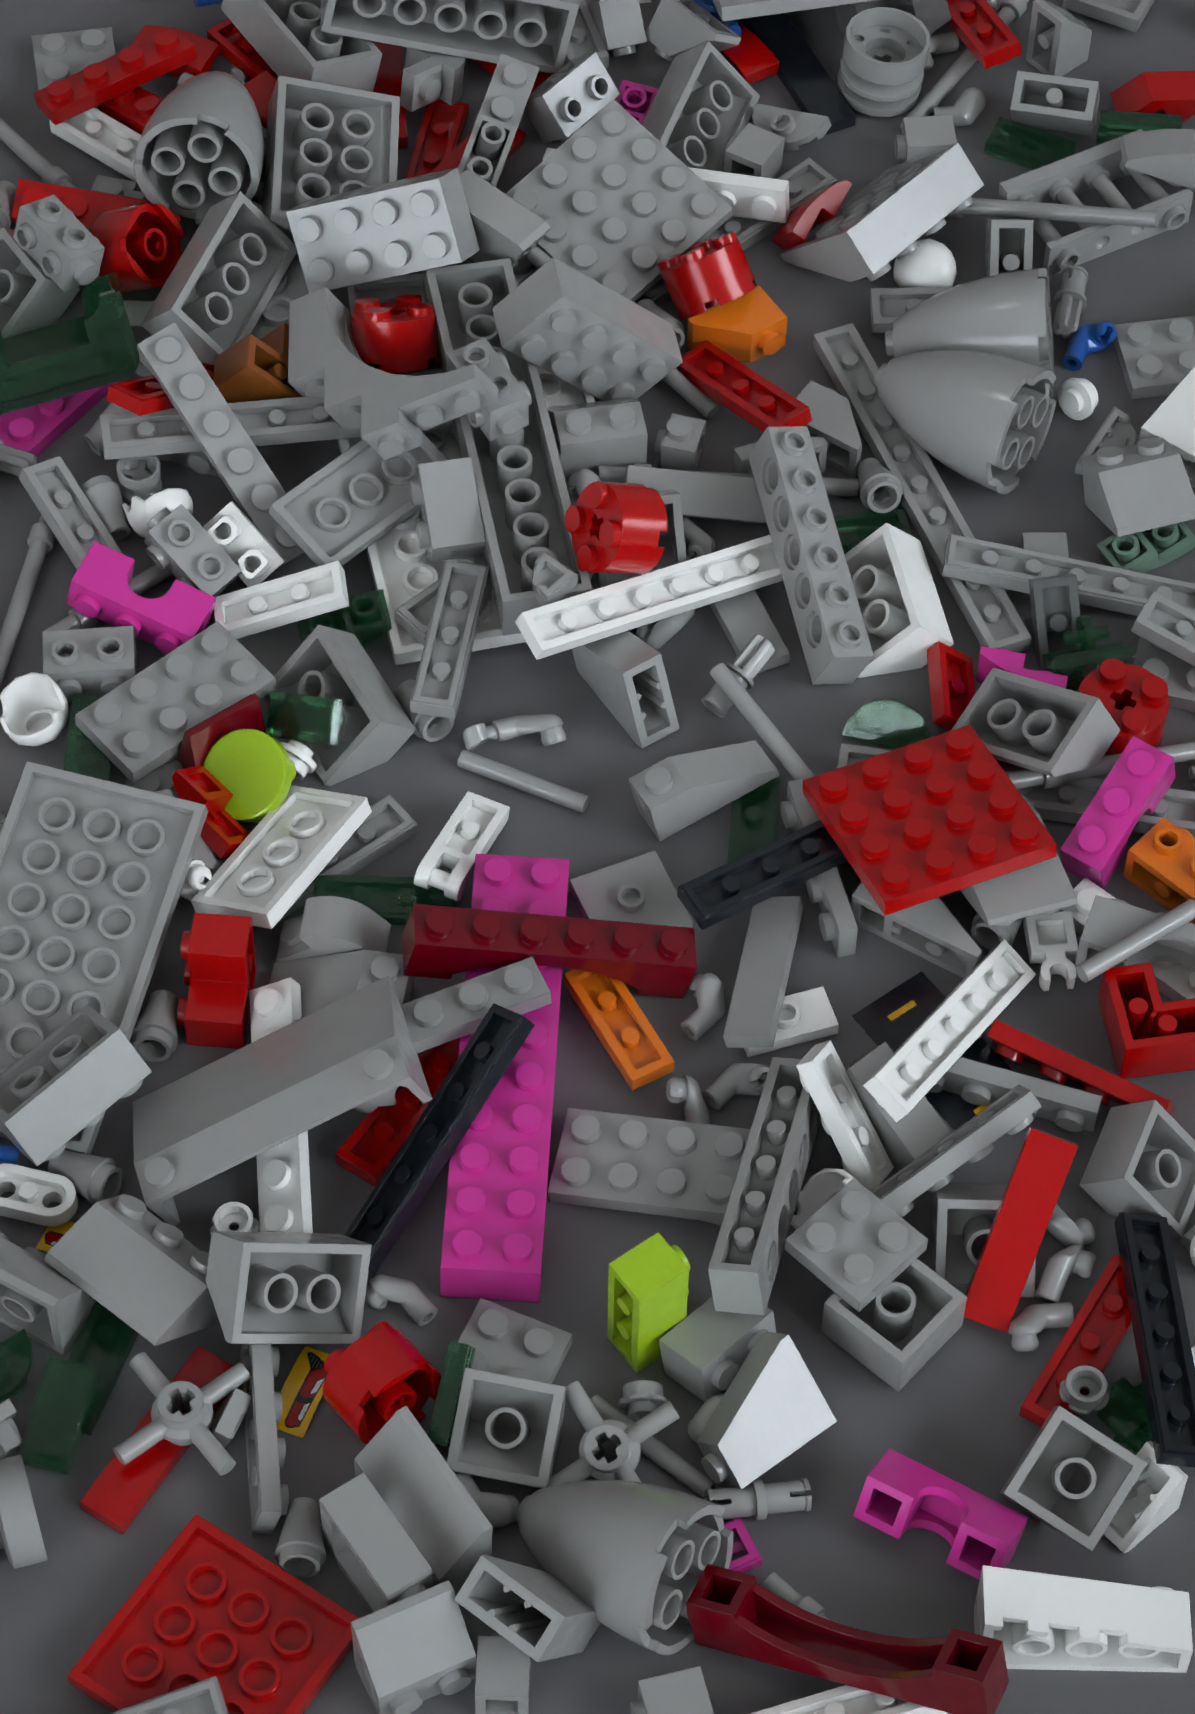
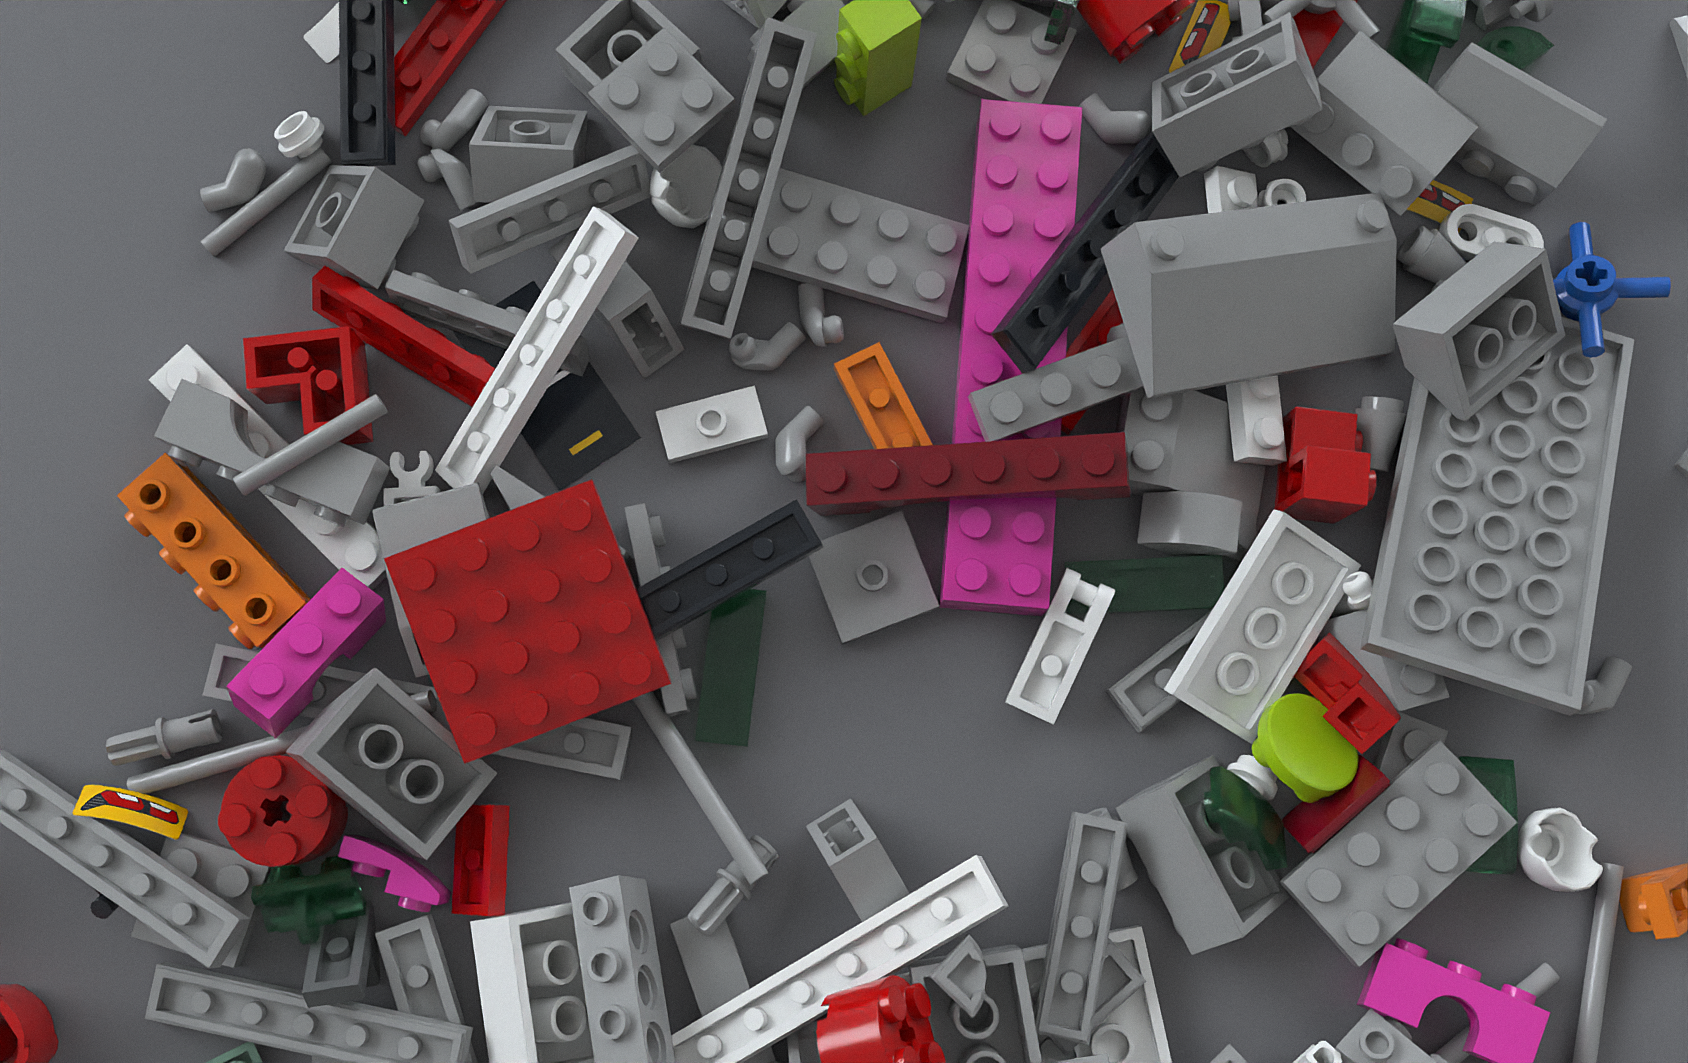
camera: 175 degrees right, 25 degrees up
light grey brick [42,626,138,702] -> none
white plate [214,560,349,639] -> none
clear green slope [297,589,392,645] -> none
light grey bar [457,750,590,813] -> none
light grey arm [463,713,566,751] -> none
light grey slope [629,740,779,841] -> none
light grey tile [723,896,804,1048] -> none
white plate [796,1040,894,1191] -> none
plate [841,699,932,748] -> none
red tile [964,1126,1078,1333] -> none
light grey arm [1008,1302,1074,1351] -> none

